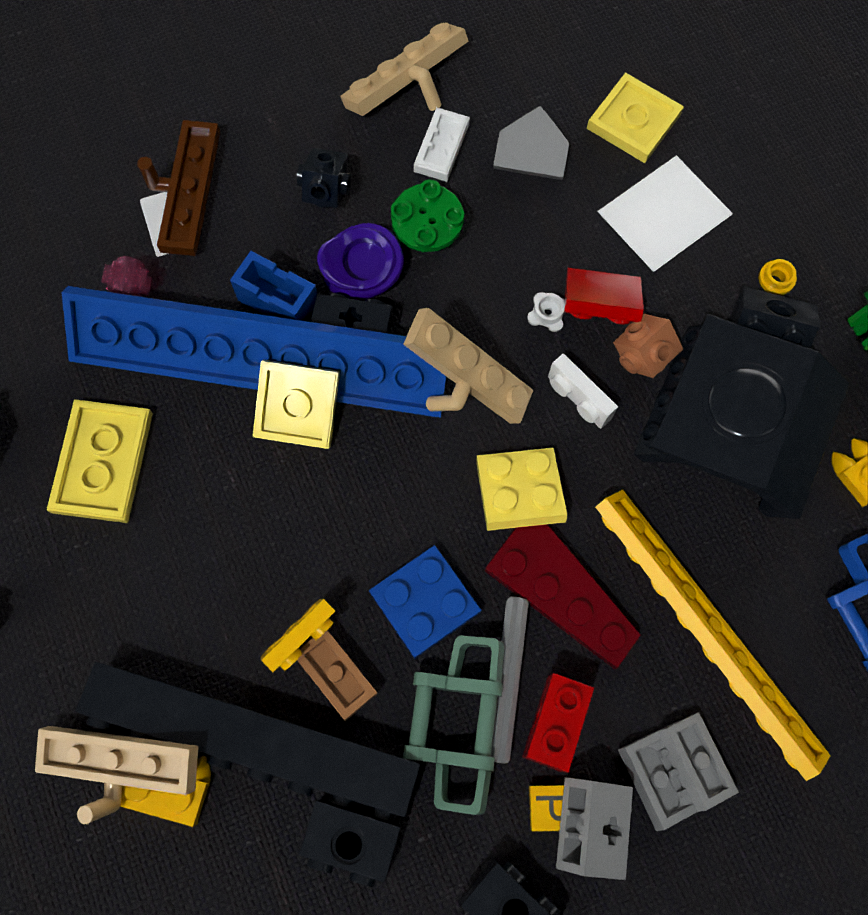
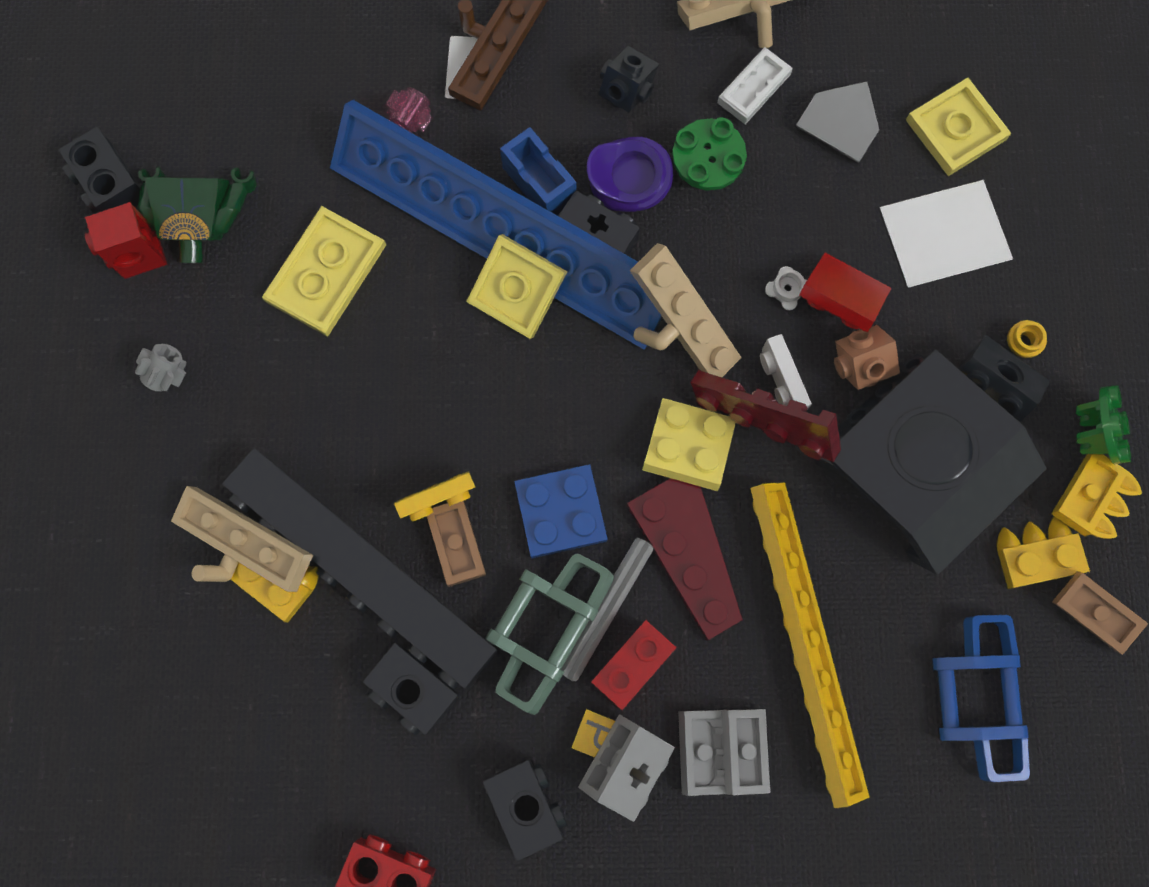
camera: 25 degrees right, 5 degrees up
none -> dark red wing [691,370,841,462]

